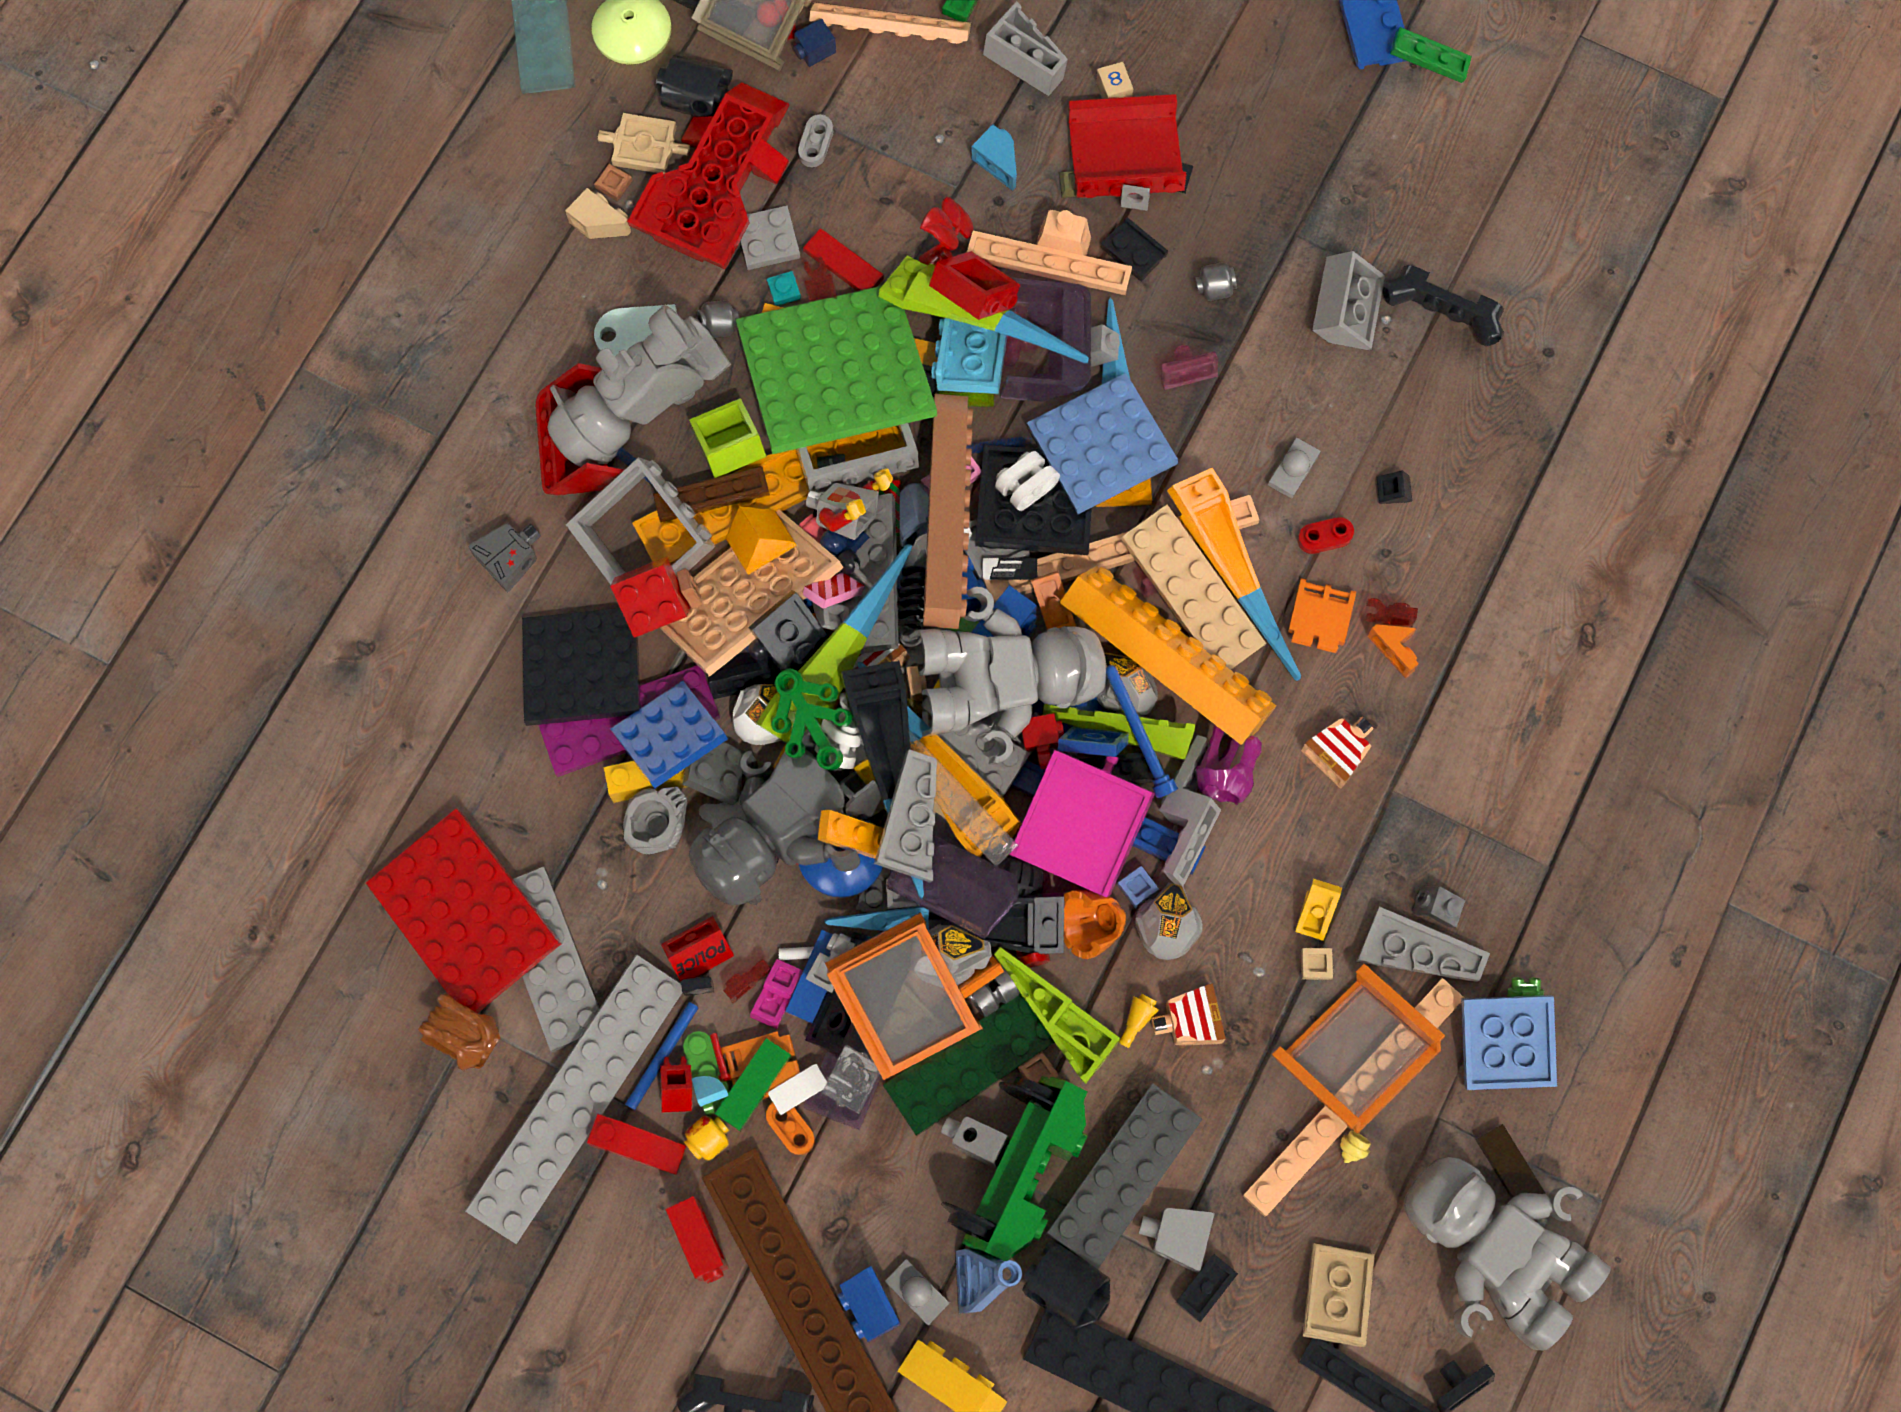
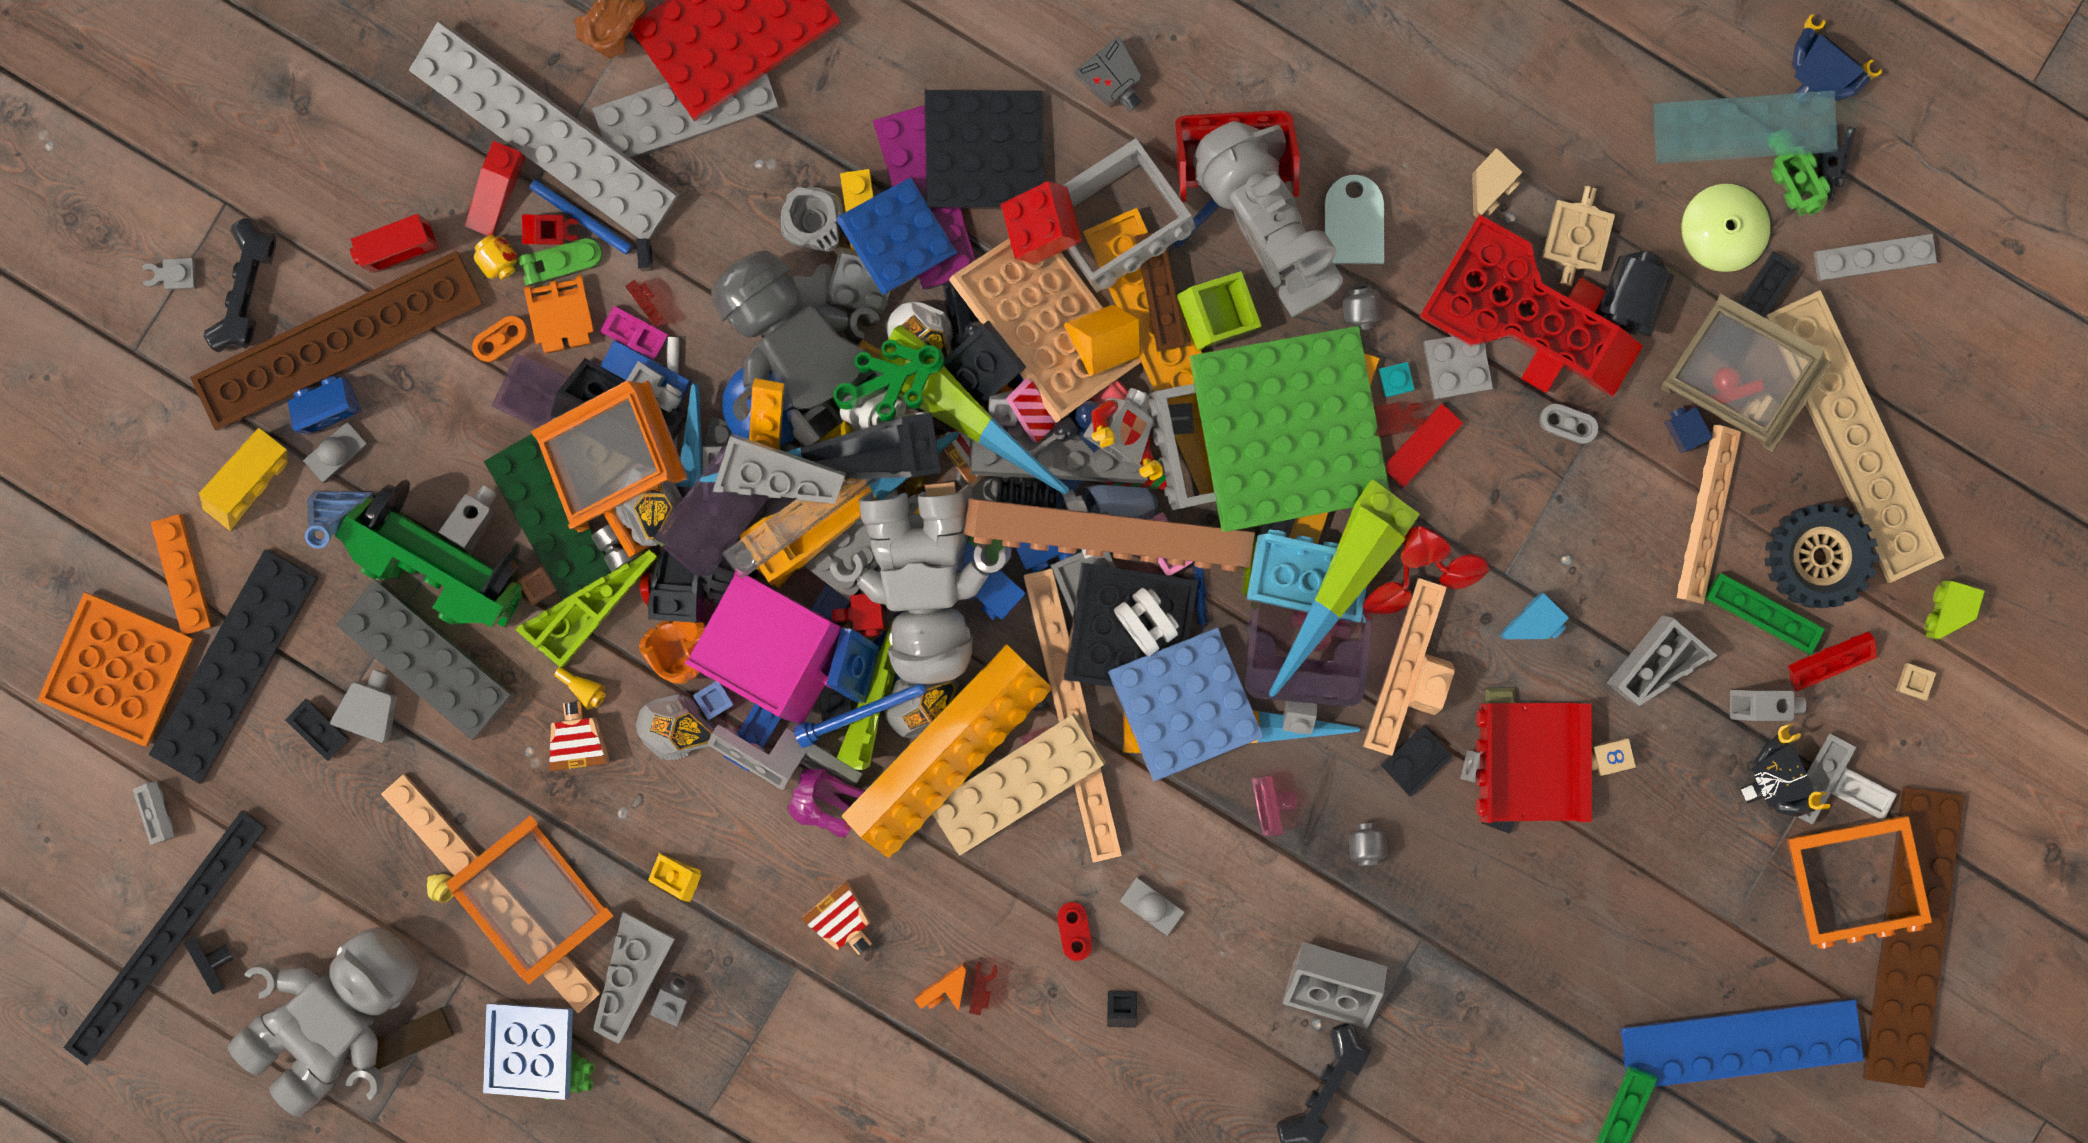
camera: 95 degrees right, 15 degrees up
nougat tile [594,164,633,201] -> none
red panel [661,916,734,981] -> none
nougat tile [677,568,702,609] -> none
medium azure tile [692,1076,729,1107] -> none
red piece [710,1033,731,1082] -> none
green tile [715,1038,791,1132] -> none
white sticker [768,1064,828,1115] -> none
clear piece [822,1045,879,1114] -> none
red window [929,251,1020,320] -> none
sticker [983,558,1037,580] -> none
black cylinder [1022,1240,1110,1331] -> none
orange plate [1031,571,1076,630] -> none
light orange plate [1167,468,1301,681] -> none
orange plate [1288,578,1356,653] -> none
tan plate [1301,948,1333,980] -> none
tan tile [1303,1243,1375,1347] -> none

